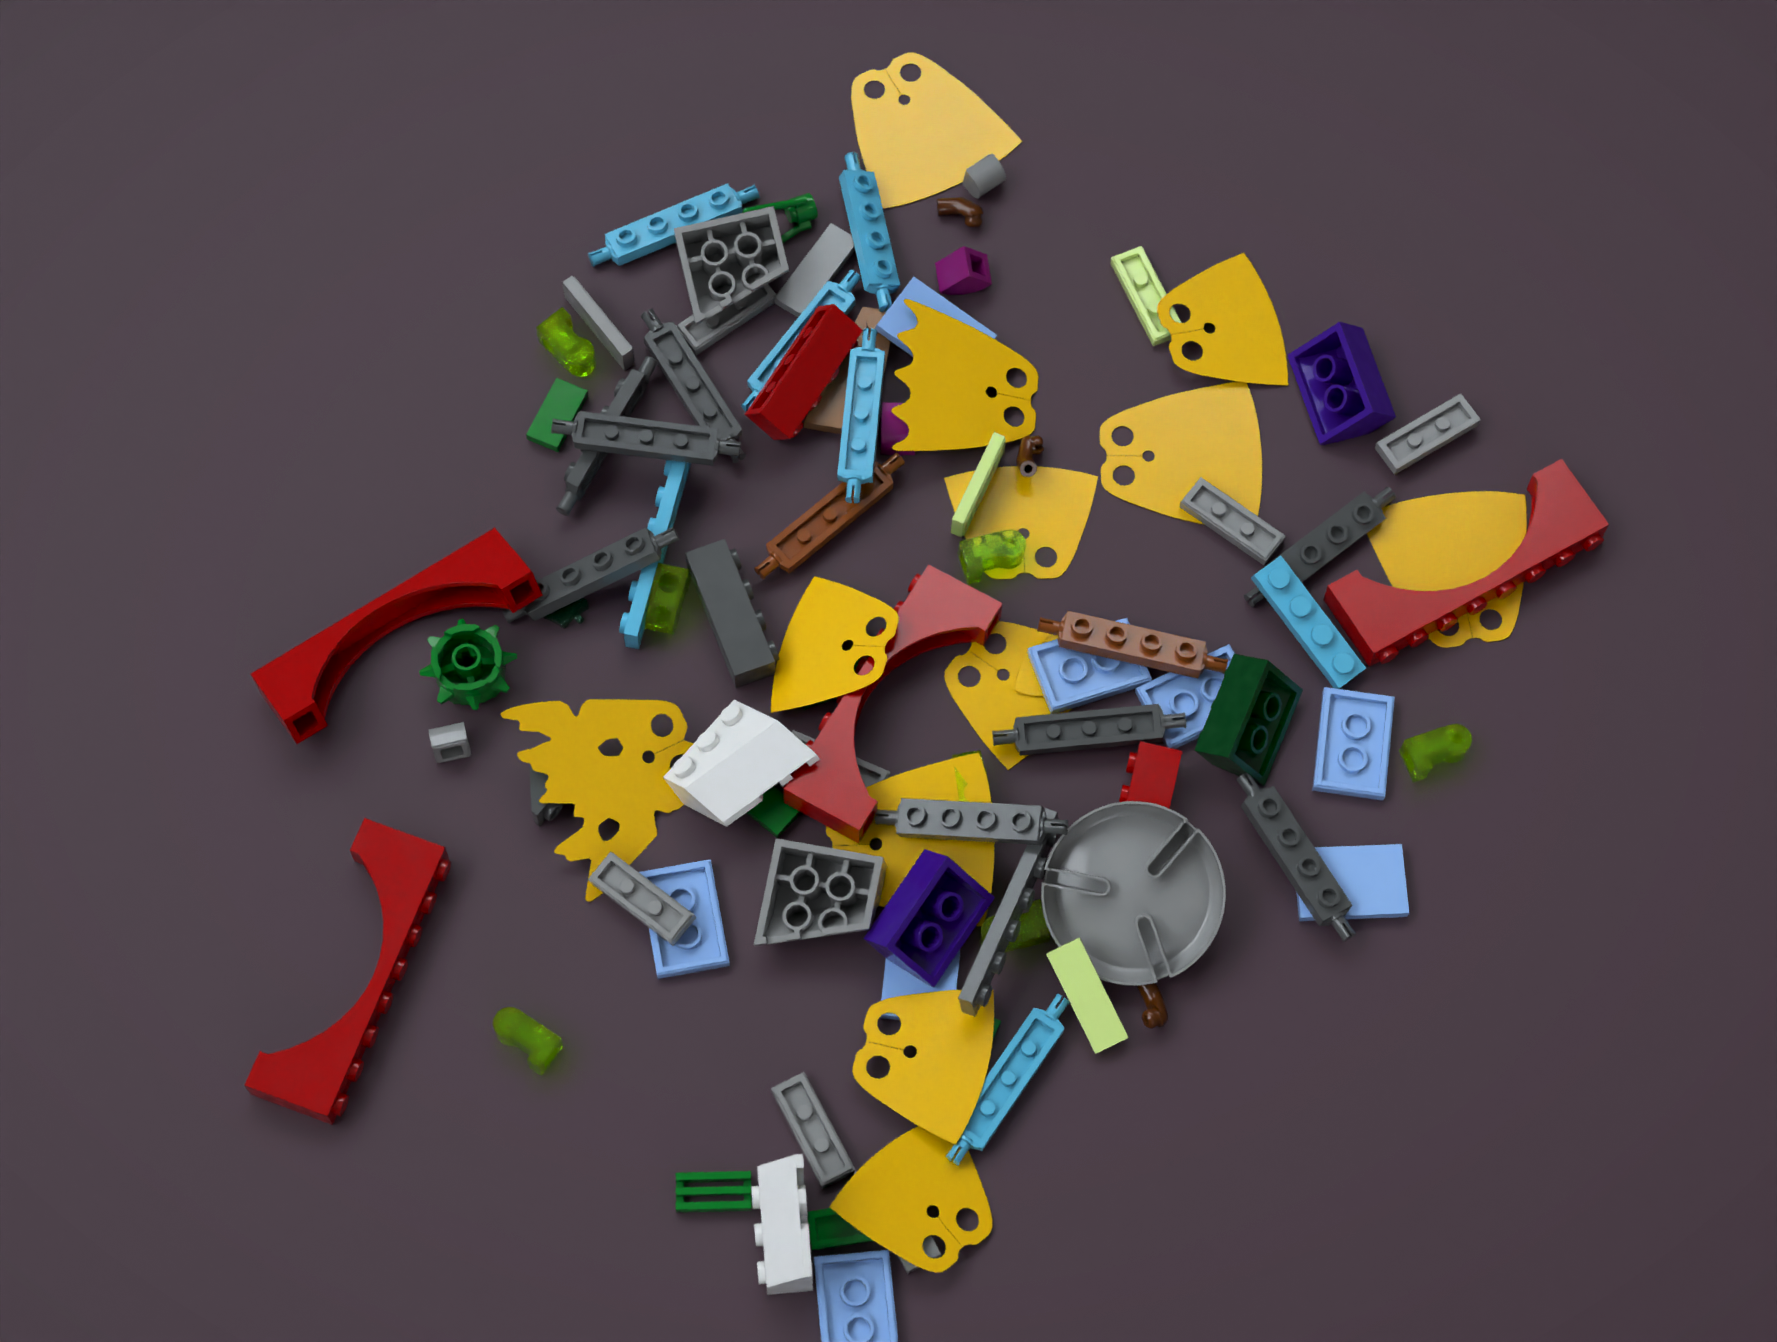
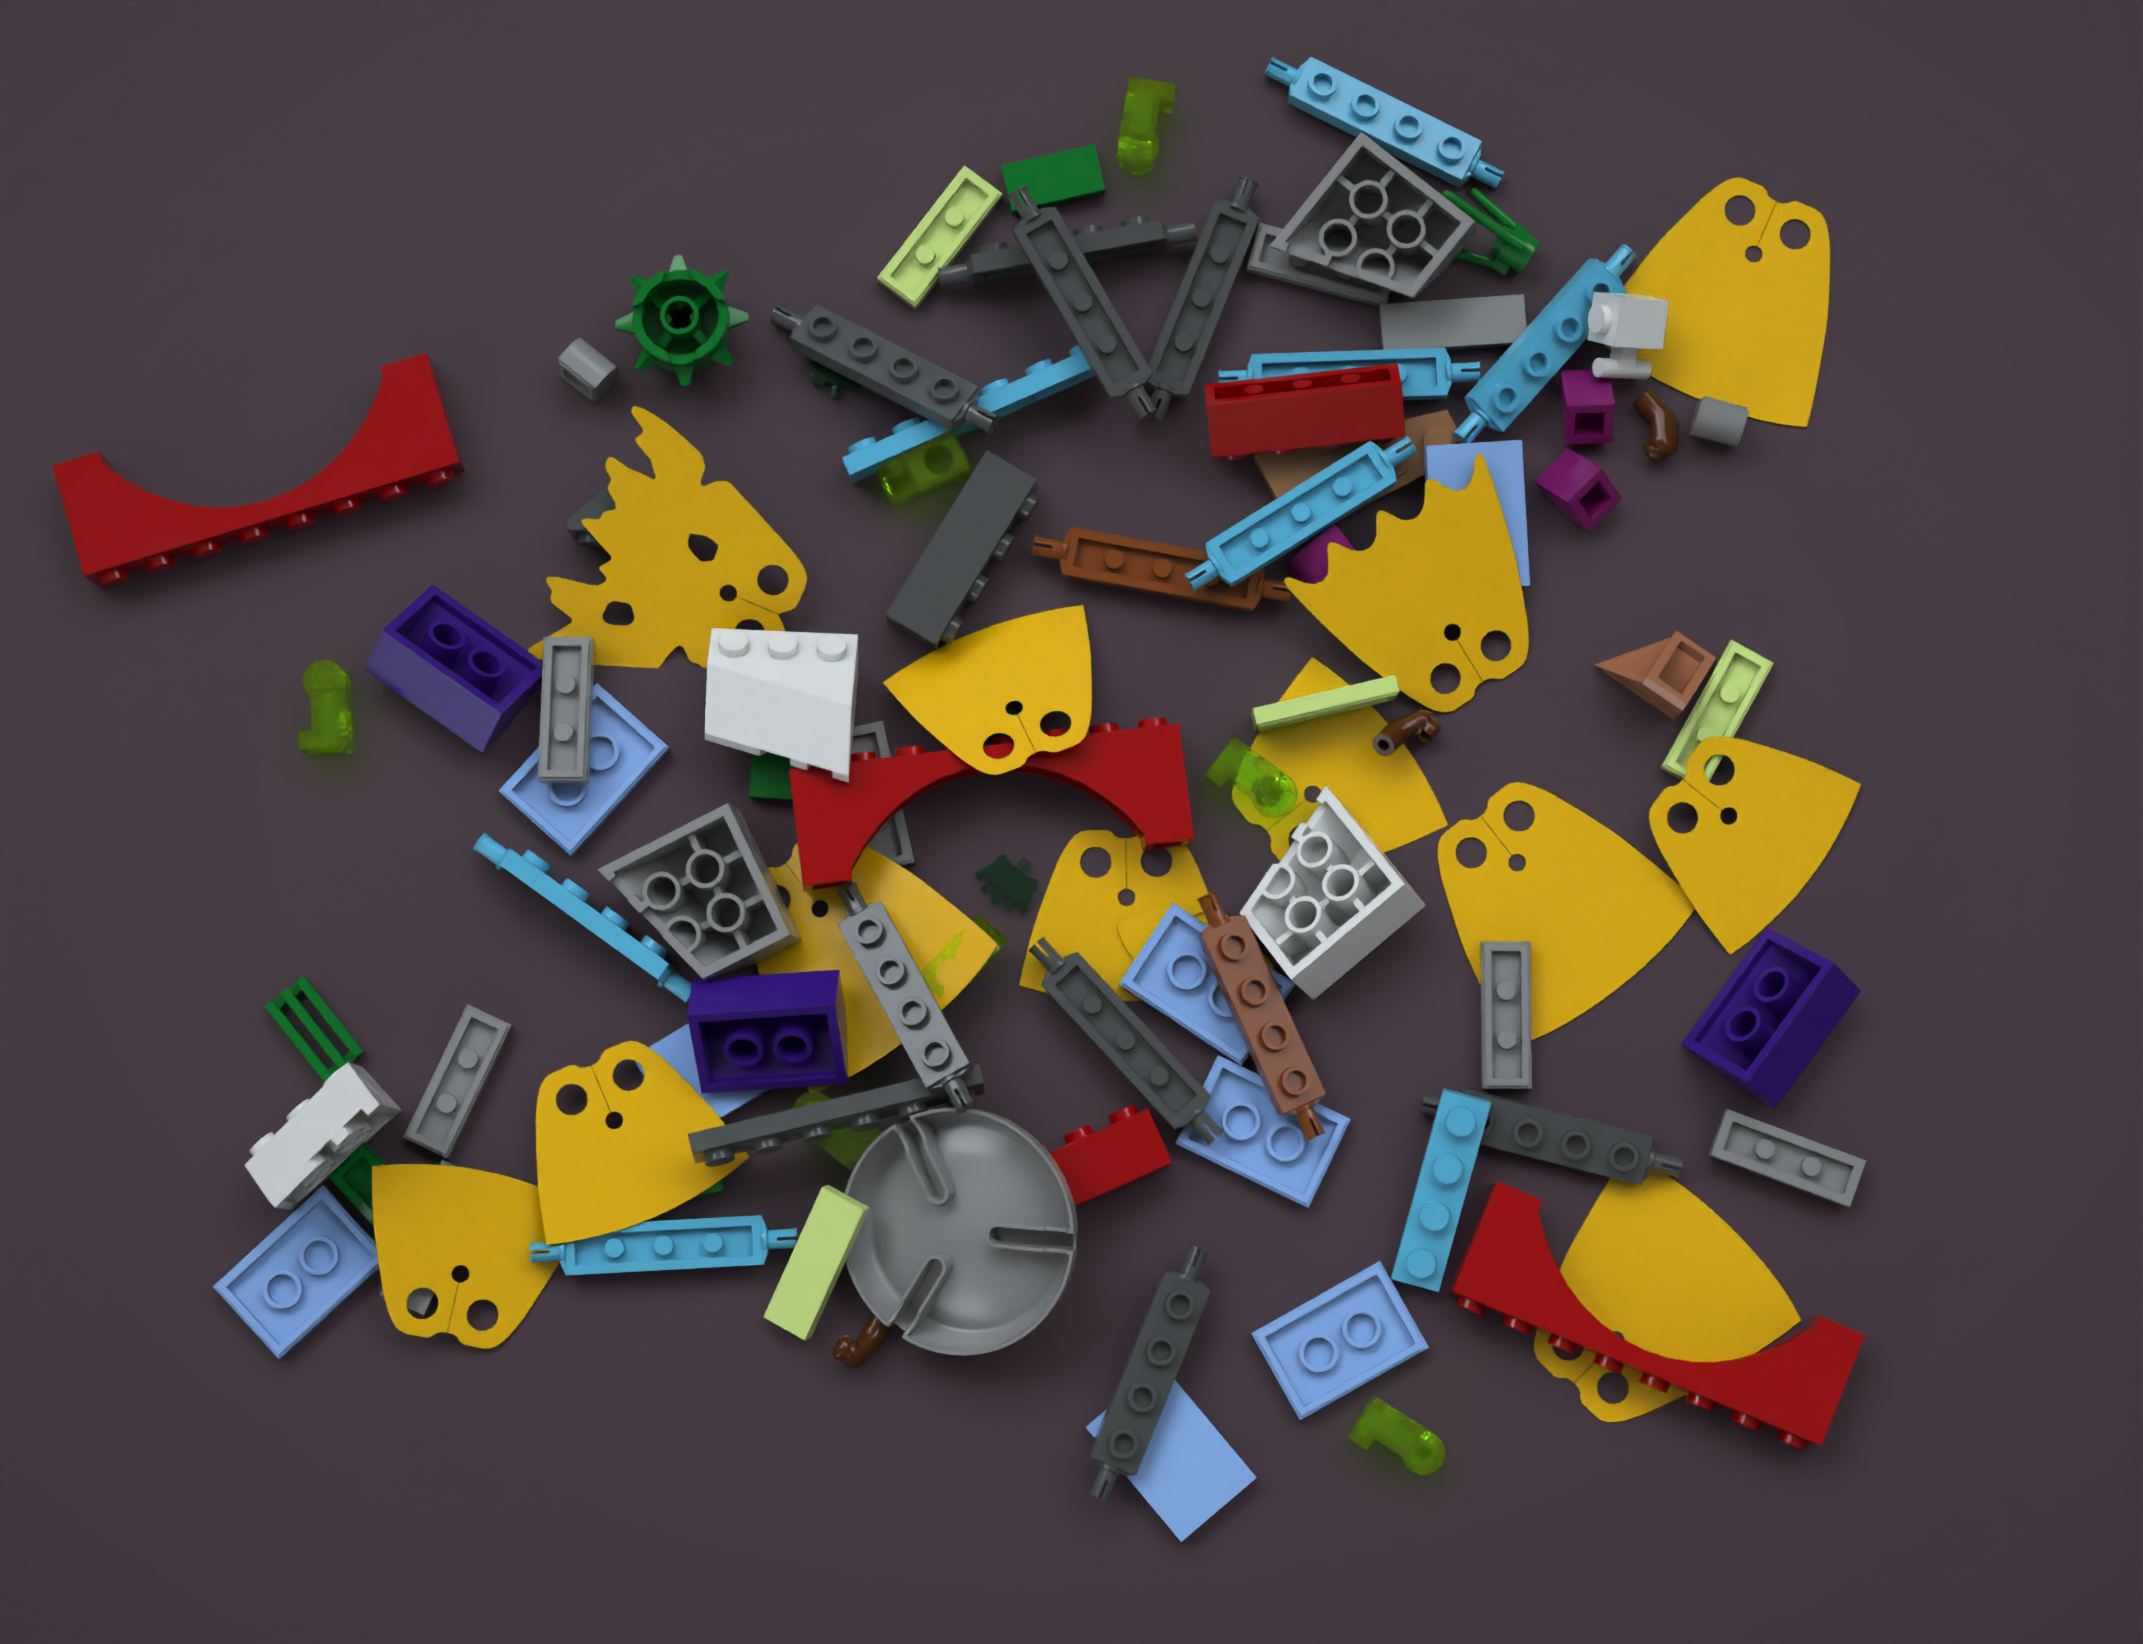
camera: 55 degrees right, 15 degrees up
red arch [250,528,543,744] -> none
light grey tile [562,276,634,371] -> none
dark green slope [1194,654,1303,786] -> none
none -> dark purple slope [364,585,543,753]
none -> medium azure plate [473,833,692,1004]
none -> yellowish green tile [877,165,1003,310]
none -> clear green piece [975,854,1038,915]
none -> white wedge [1240,786,1426,1000]
none -> magenta brick [1560,369,1615,445]
none -> white brick [1588,292,1669,380]
none -> nougat slope [1594,630,1716,720]

